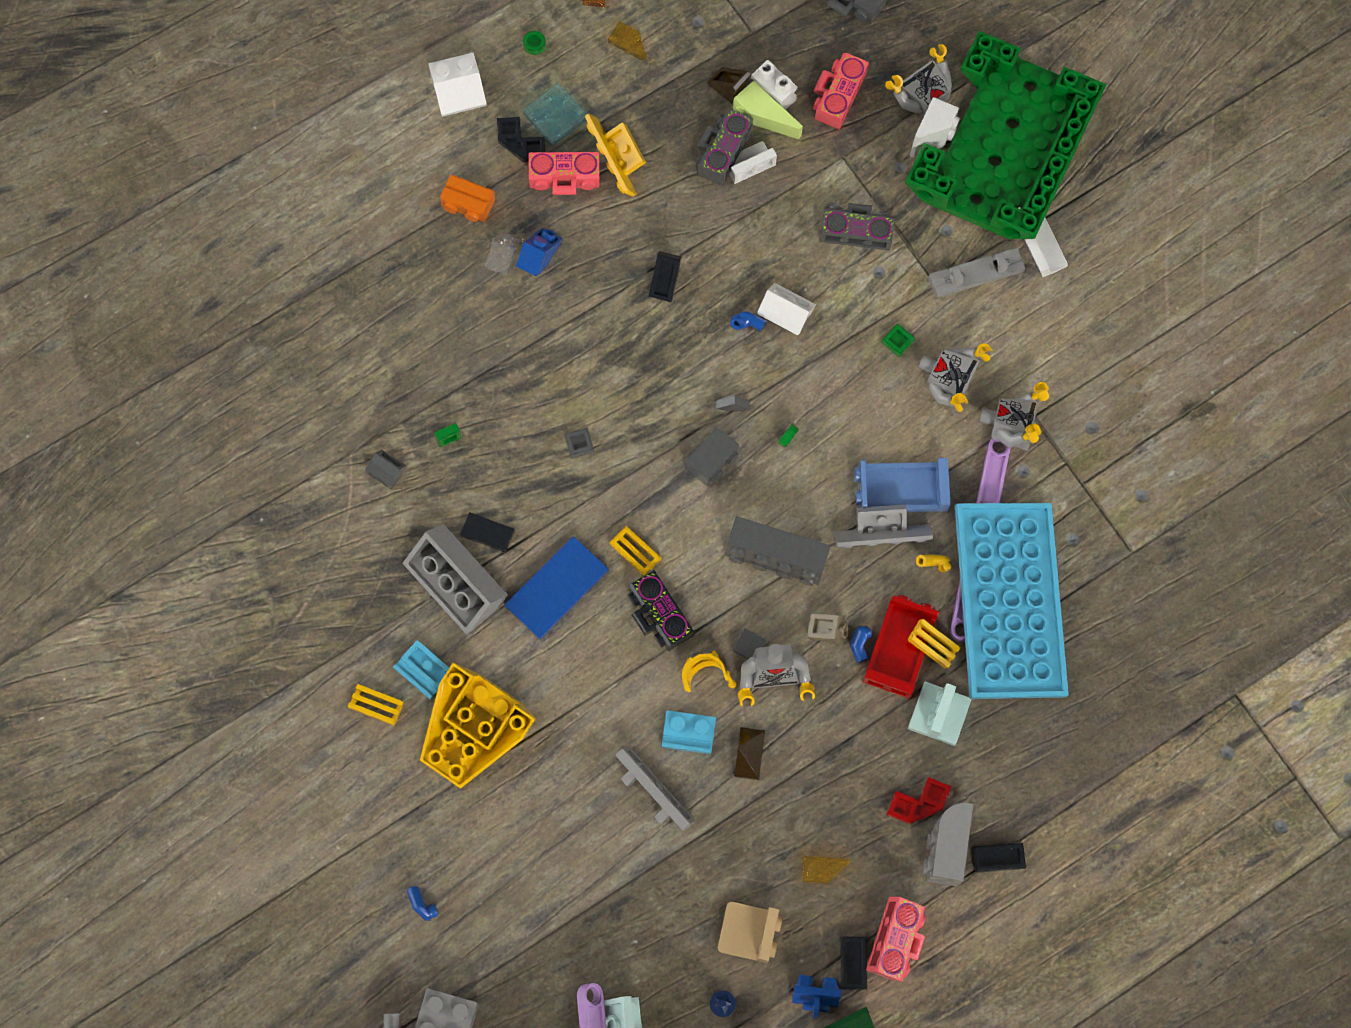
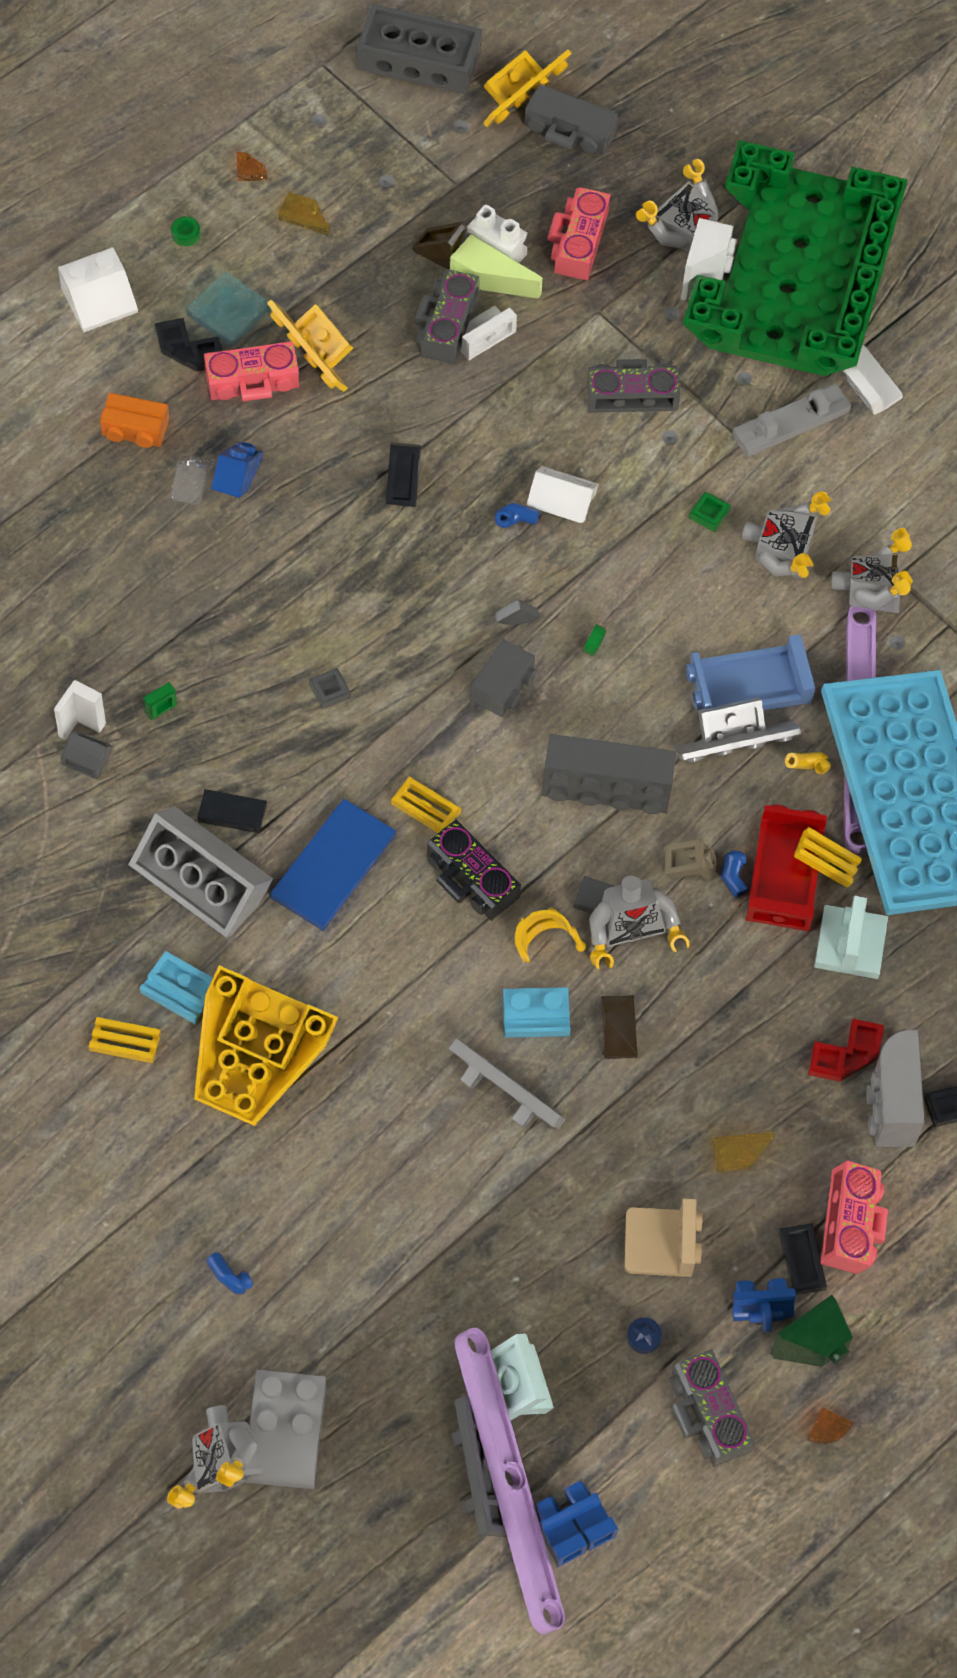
camera: 10 degrees left, 10 degrees down
none -> white panel [54,680,106,740]

